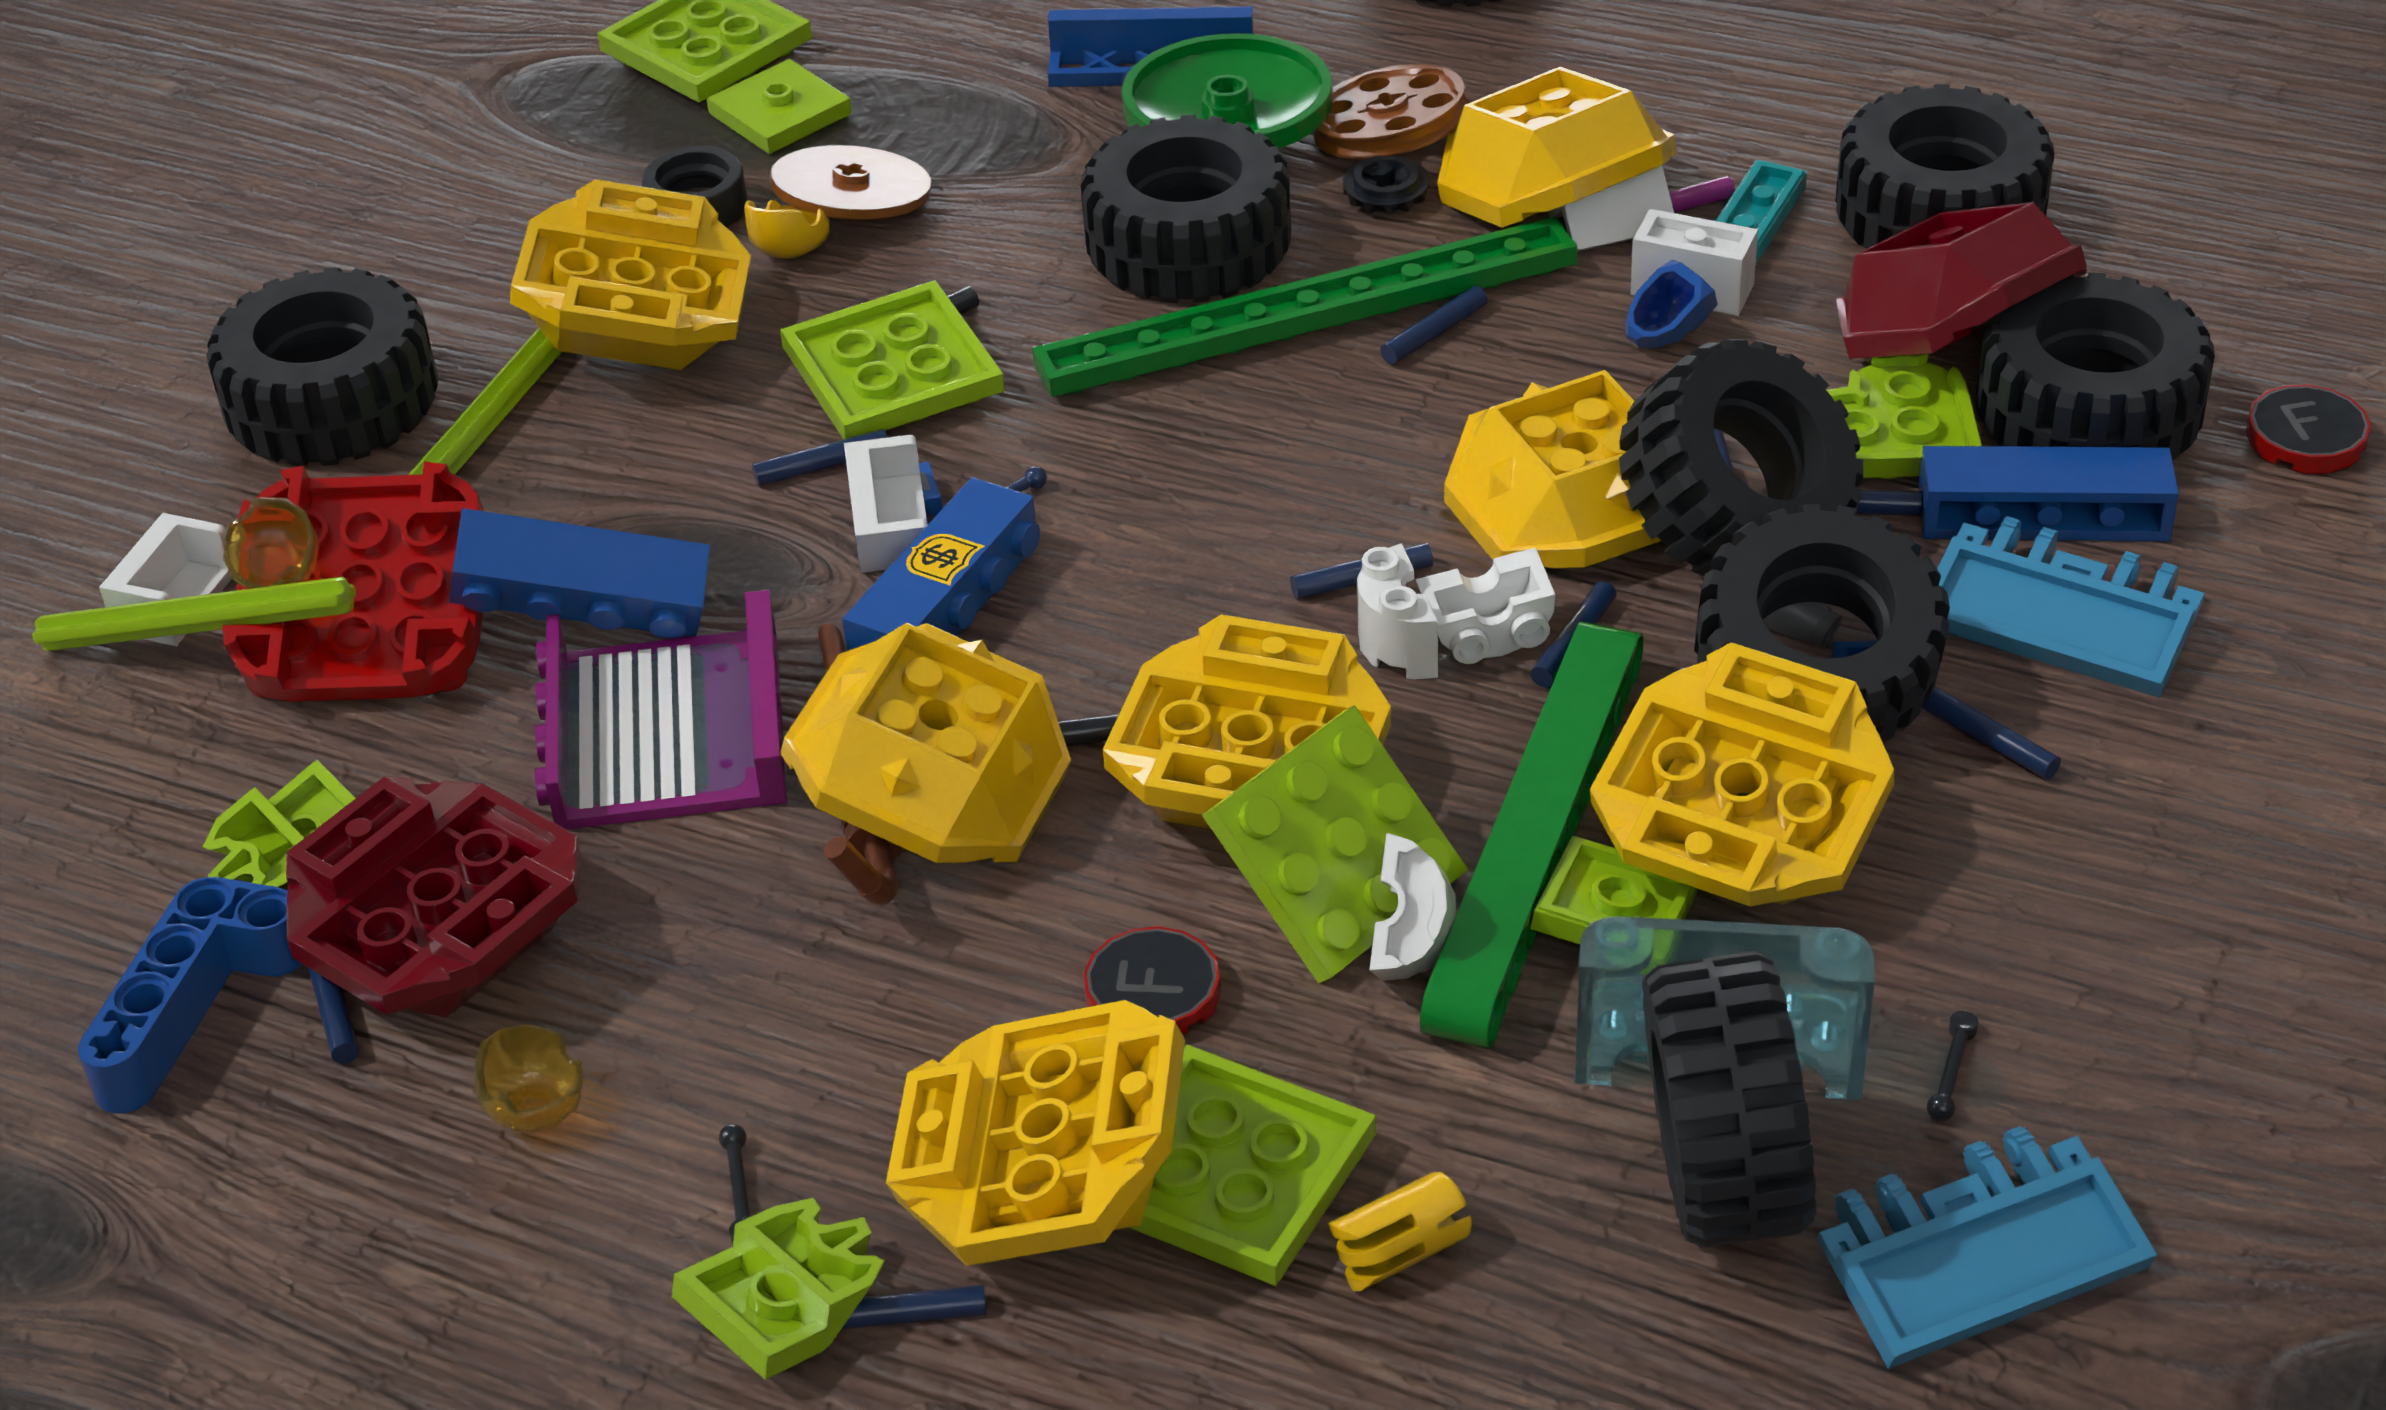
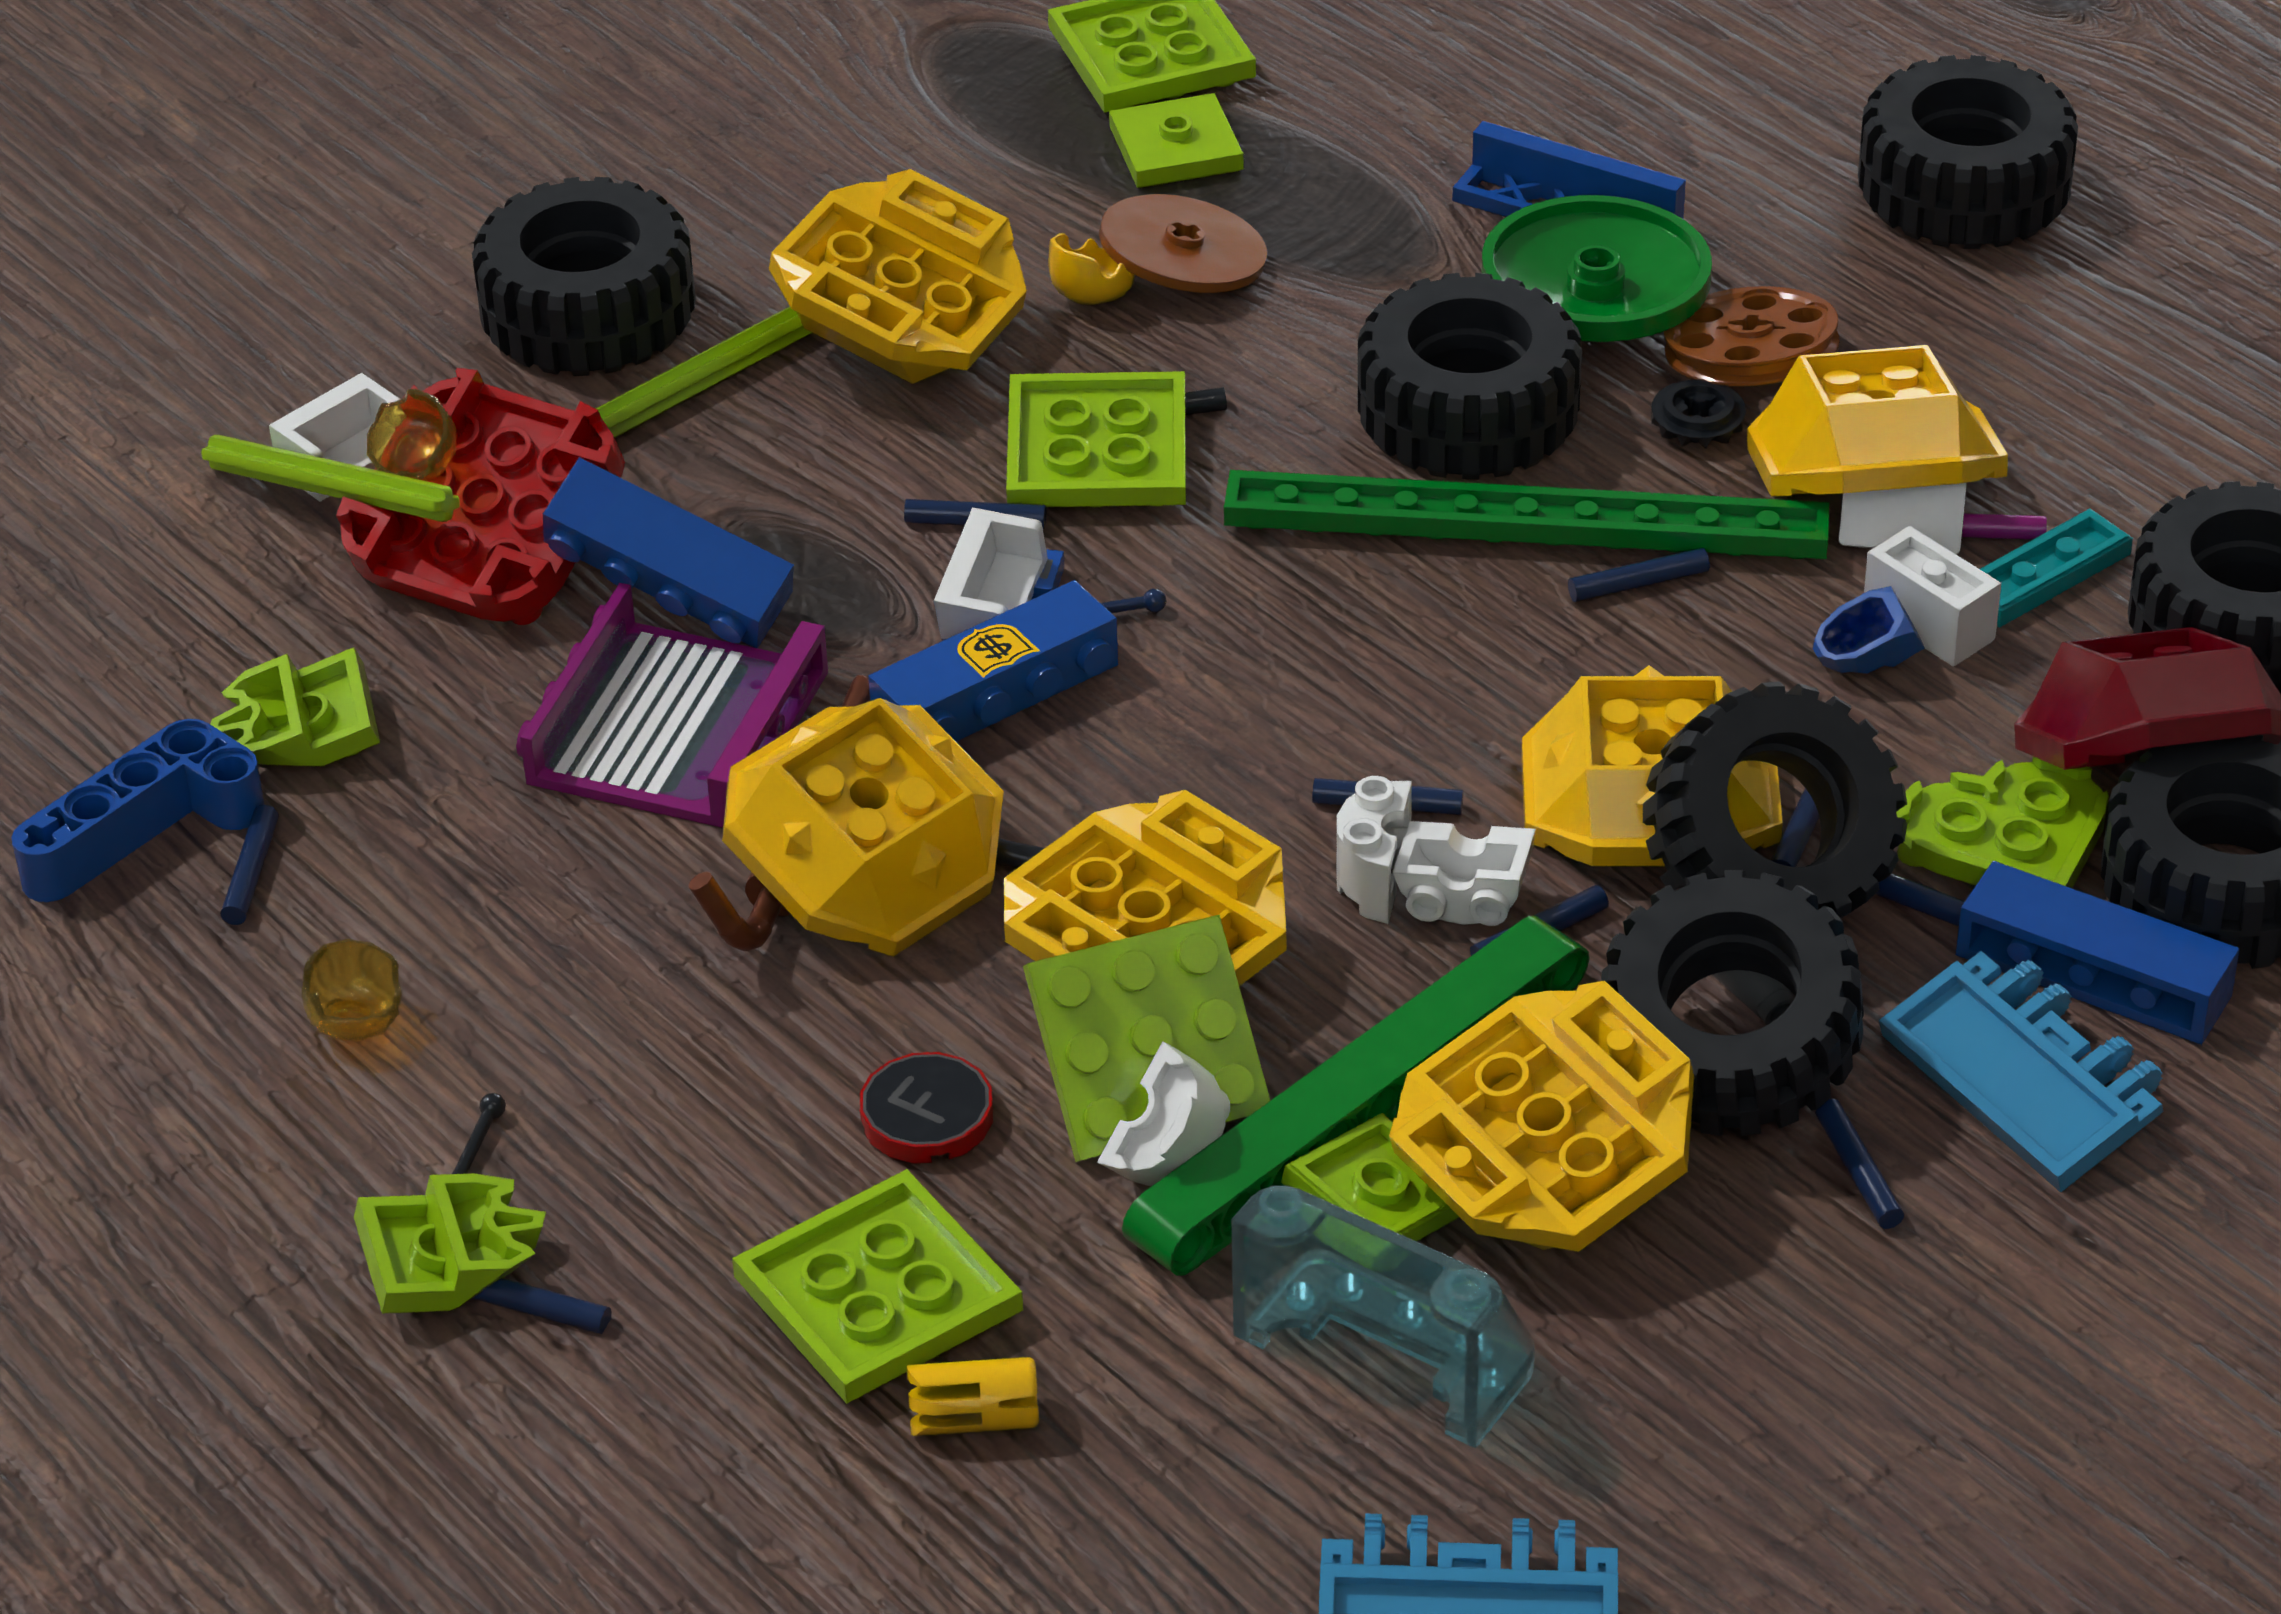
camera: 25 degrees right, 0 degrees up
dark red piece [286,776,581,1018] -> none
black tyre [642,146,747,227] -> none
yellow piece [886,1000,1185,1266] -> none
black tyre [1642,951,1817,1248] -> none
black hinge [1927,1011,1978,1121] -> none

